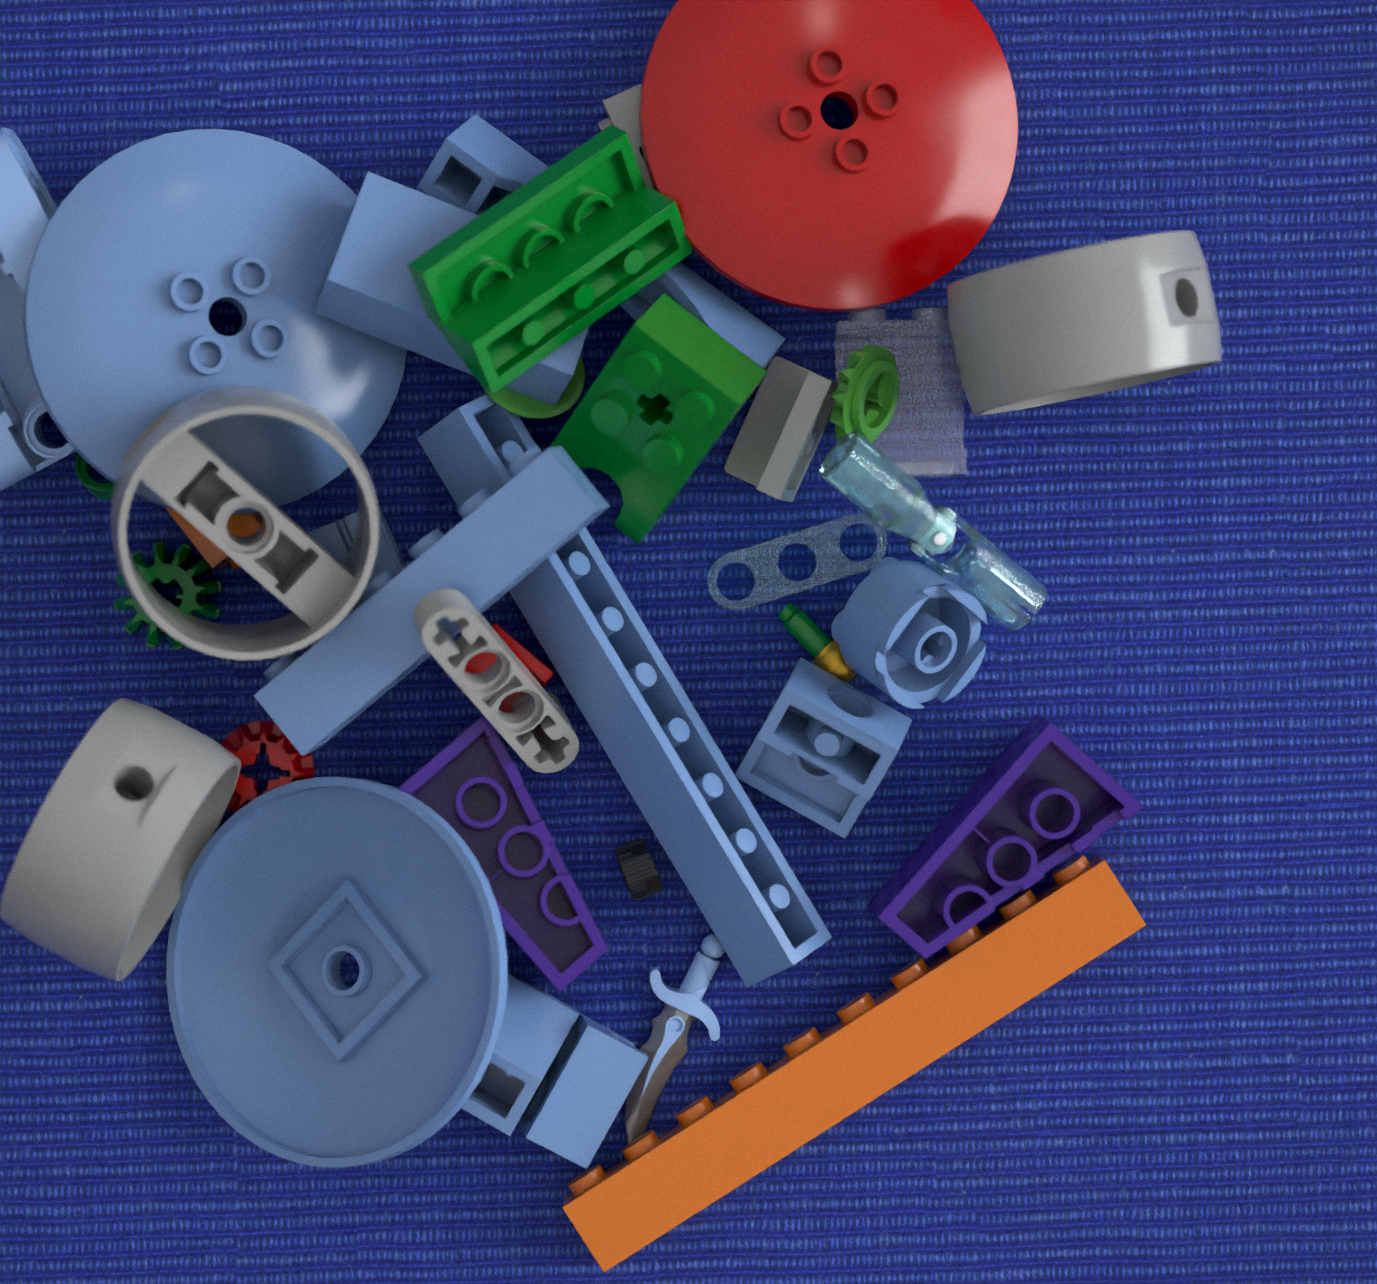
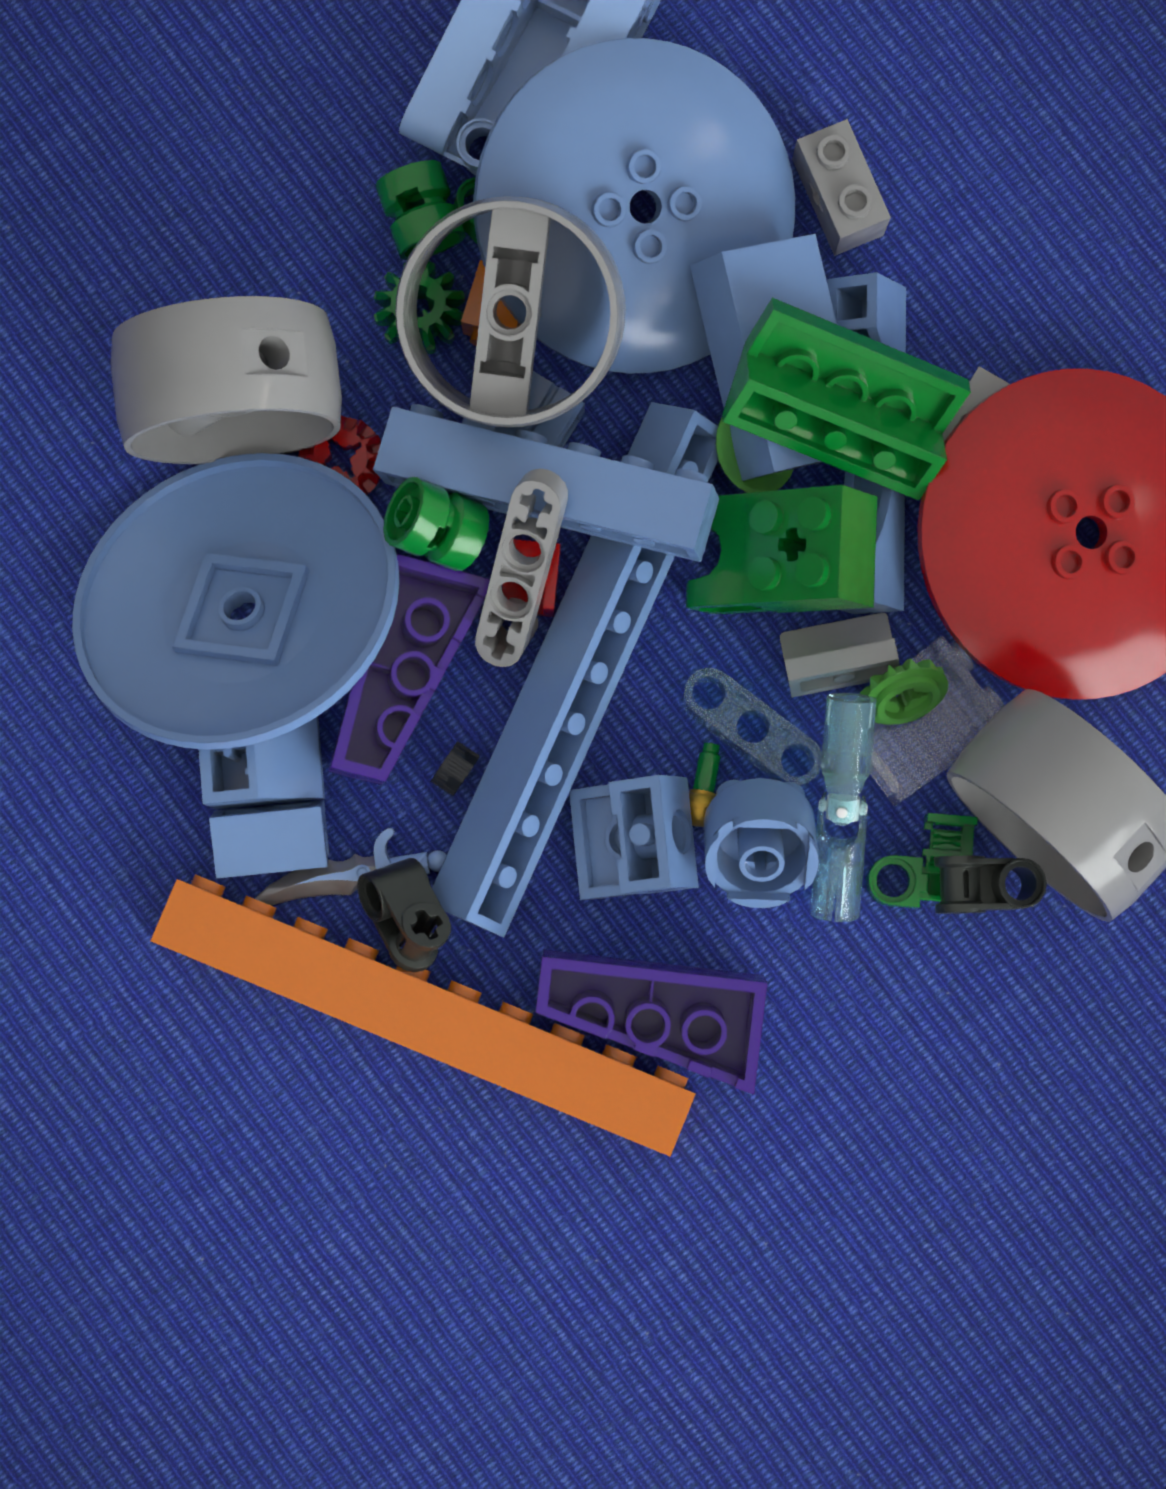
camera: 50 degrees right, 5 degrees down
none -> pearl dark grey piece [357,858,451,972]
none -> green wheel [375,160,466,260]
none -> green wheel [383,477,489,571]
none -> light grey brick [792,119,891,256]
none -> green piece [866,813,978,908]
none -> pearl dark grey piece [934,855,1047,914]

